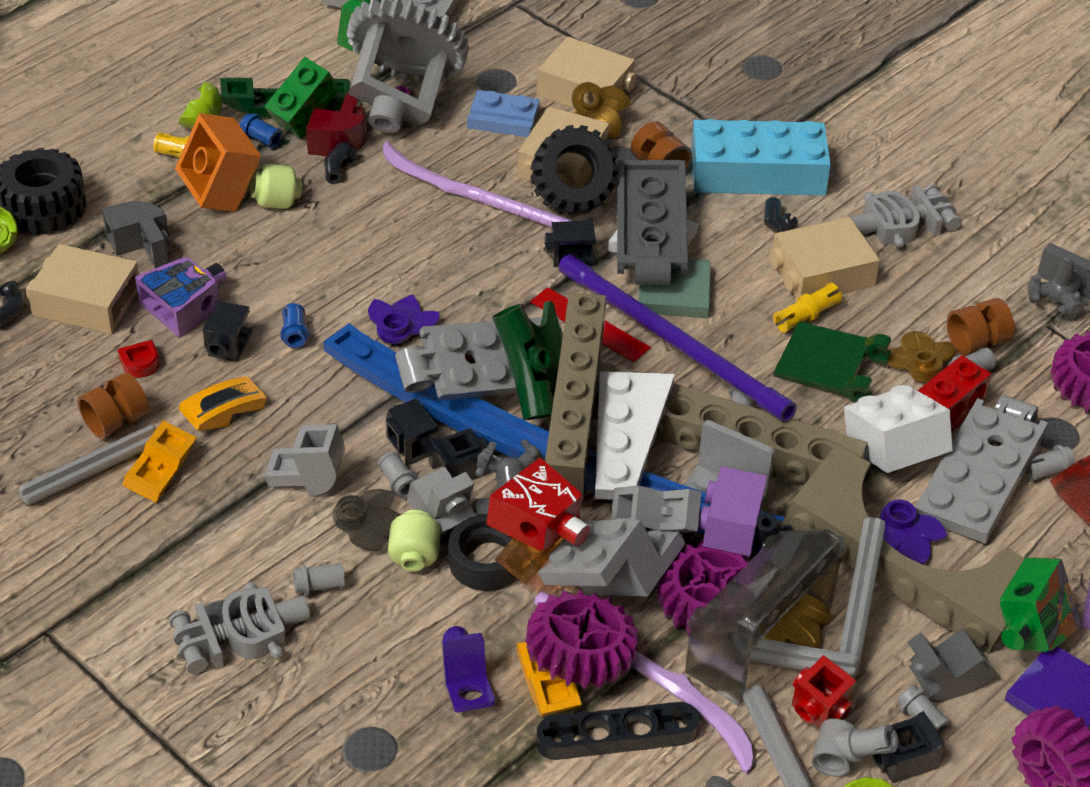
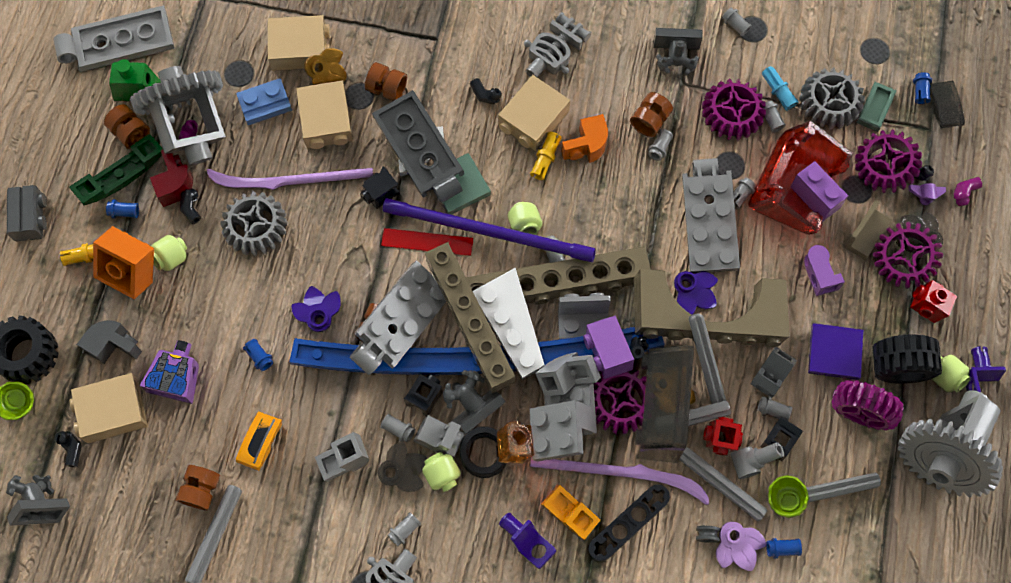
camera: 30 degrees left, 25 degrees up
red tile [117,340,160,378] -> none
light orange slope [122,420,197,503] -> none
lime hair [178,81,222,129] -> none
black window [202,300,252,362] -> none
green brick [264,56,340,139] -> none
black window [386,398,439,466] -> none
red torso [486,458,590,551] -> none
dark green pin [492,301,562,420] -> none
magenta gear [525,589,638,690] -> none
black tyre [530,125,619,215] -> none
medium azure brick [690,119,831,195] -> none
dark green flag [774,321,891,403] -> none
white brick [844,385,953,473] -> none
pearl gold plate [887,331,955,382] -> none
red brick [917,355,991,431] -> none
green torso [1000,558,1082,652] -> none
none -> dark grey brick [7,185,47,242]
none -> dark orange wheel [104,104,150,149]
none -> light grey gear [221,191,288,256]
none -> yellowish green head [508,202,542,235]
none -> orange brick [561,114,608,163]

